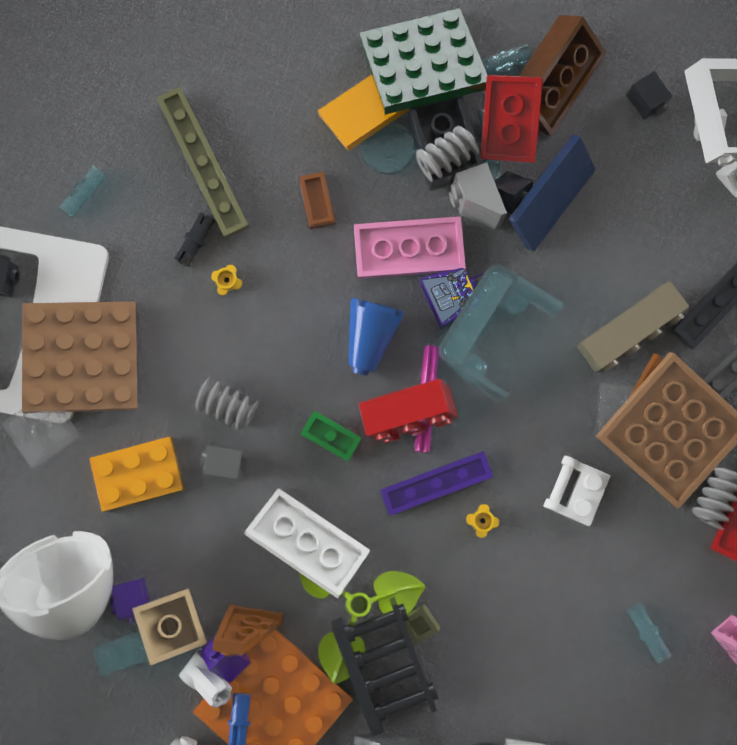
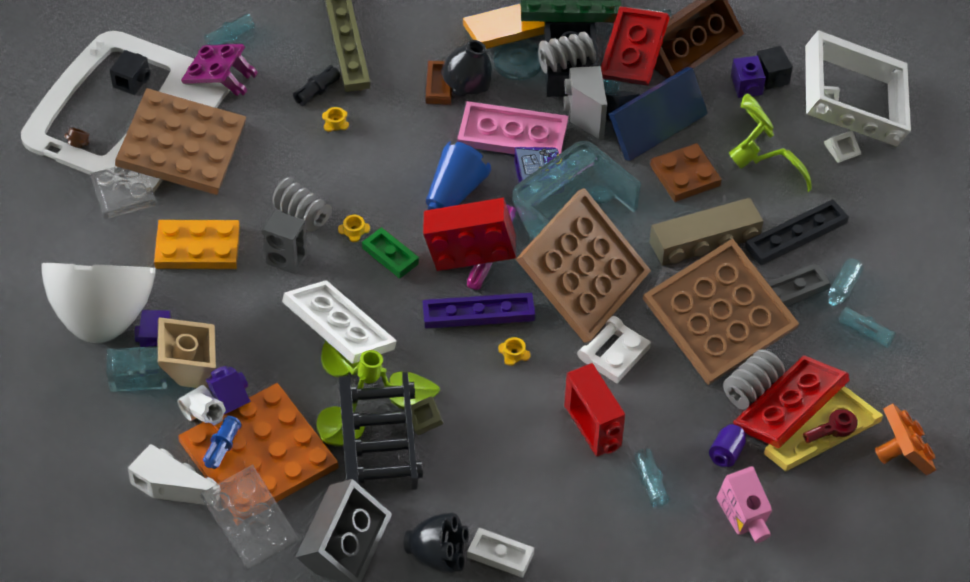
camera: 15 degrees right, 30 degrees down
dark orange wing [212,604,285,656] -> none
none -> magenta plate [181,44,258,96]
none -> yellow plate [338,215,370,242]
none -> black piece [441,40,492,96]
none -> medium nougat plate [516,188,651,343]
none -> red window [564,363,626,457]
none -> dark orange plate [650,143,722,202]
none -> dark purple brick [709,424,746,467]
none -> lime plant [729,93,812,192]
none -> dark purple brick [731,56,766,98]

